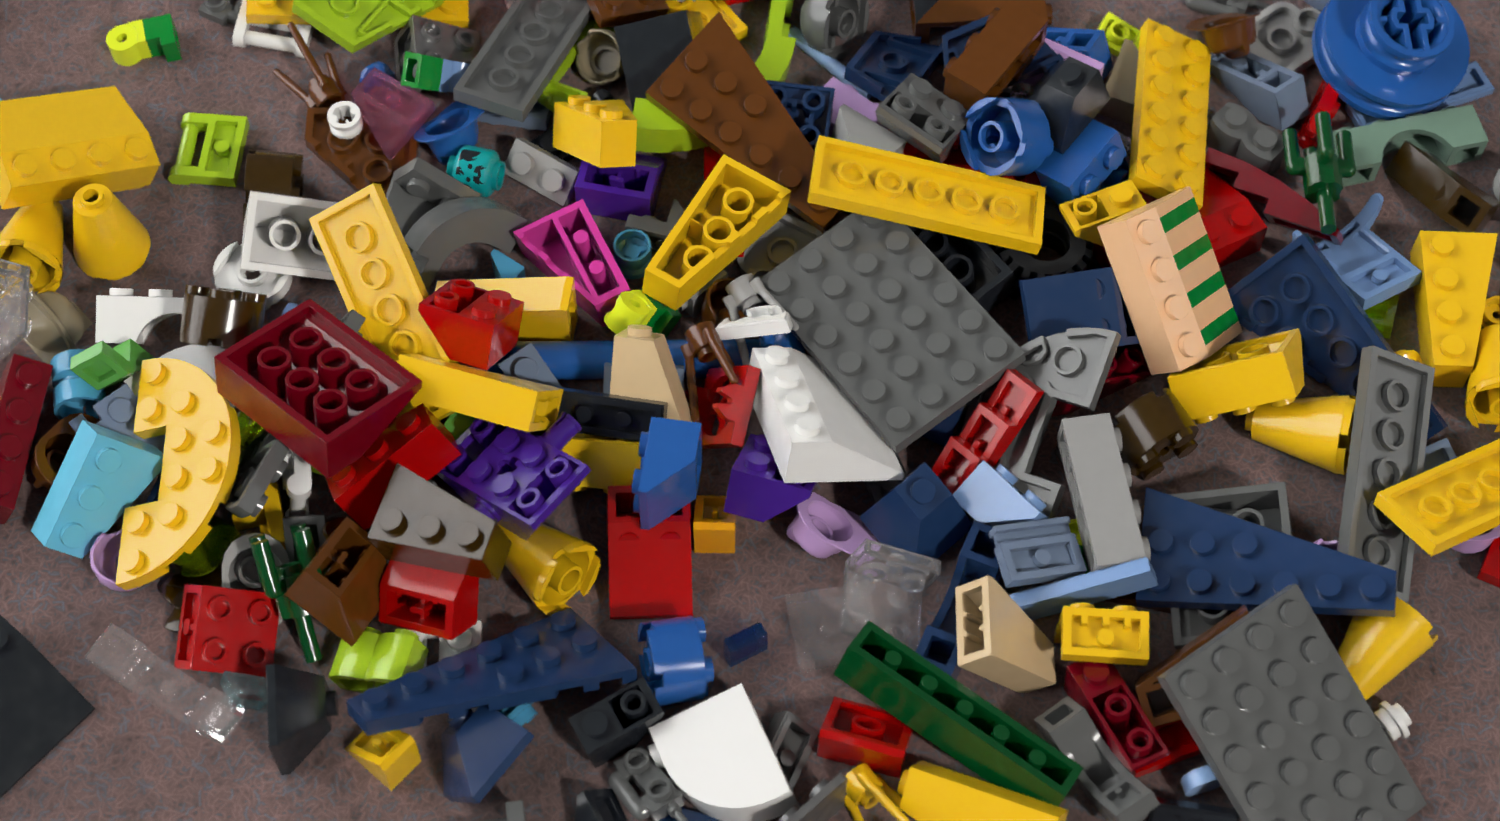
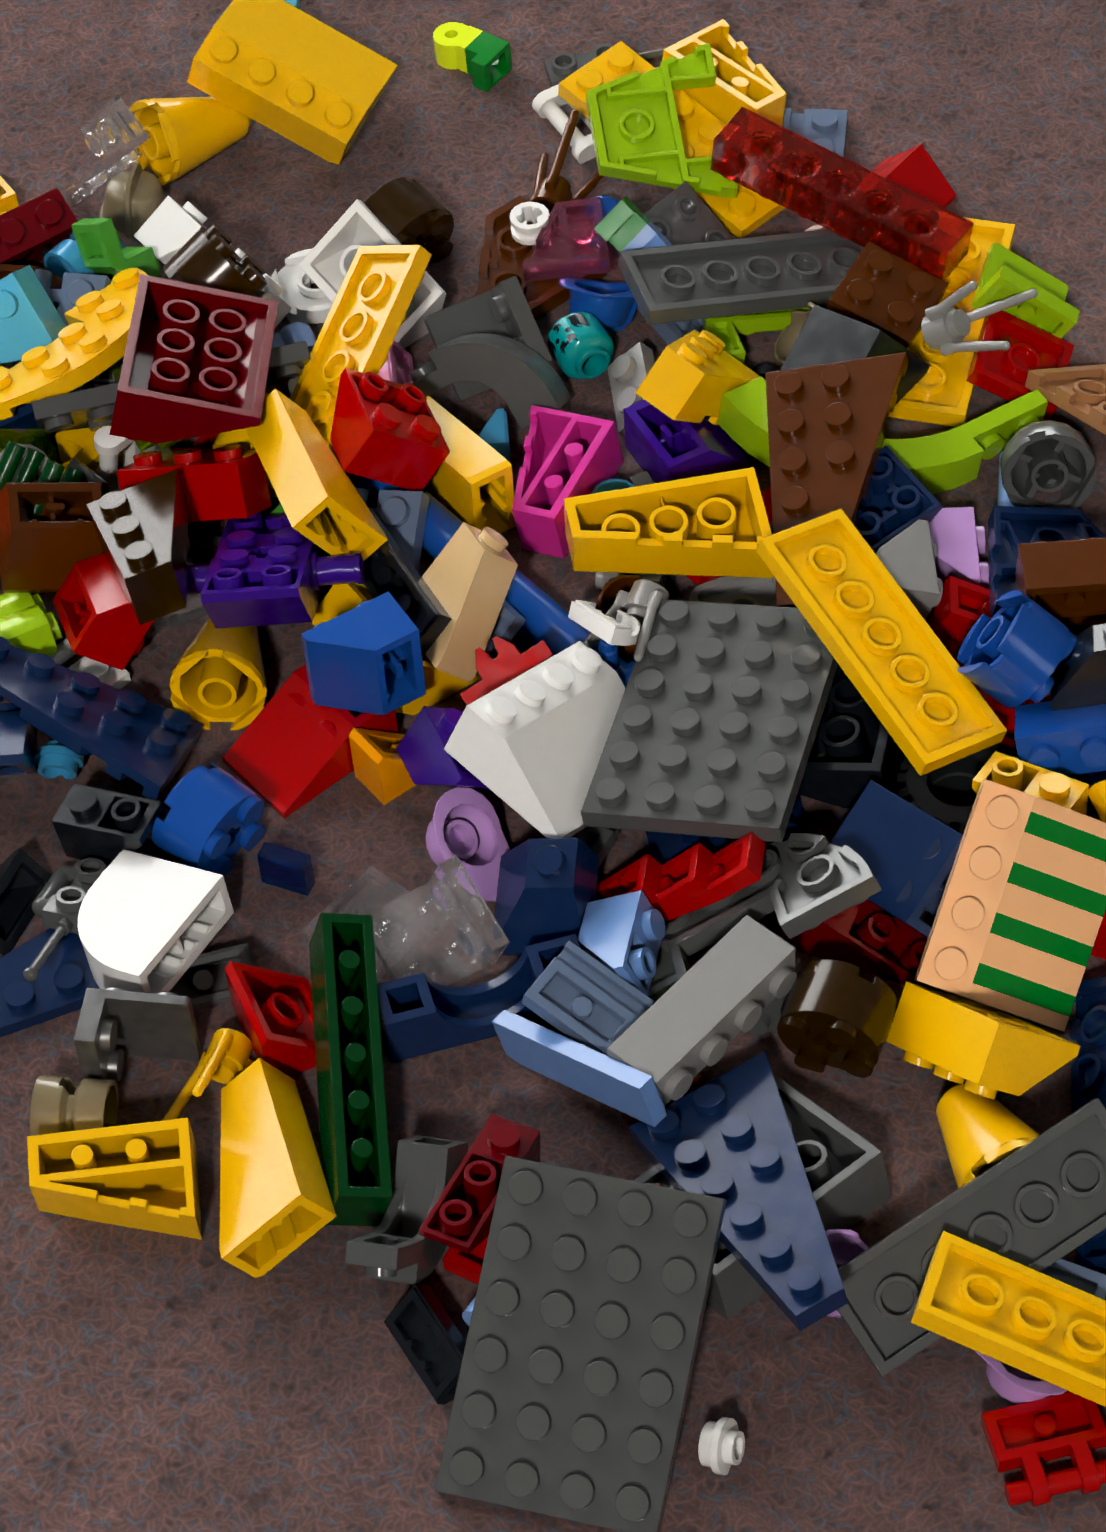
camera: 55 degrees right, 10 degrees down
yellow cone [73,183,151,280] -> none
lime plate [168,112,250,187] -> none
neon yellow leg [604,290,682,338] -> none
reddish brown plant [680,321,738,423] -> none
dark grey slope [875,73,968,163] -> none
tan slope [955,576,1056,693] -> none
yellow bracket [1054,602,1149,666] -> none
yellow cone [1338,597,1438,700] -> none

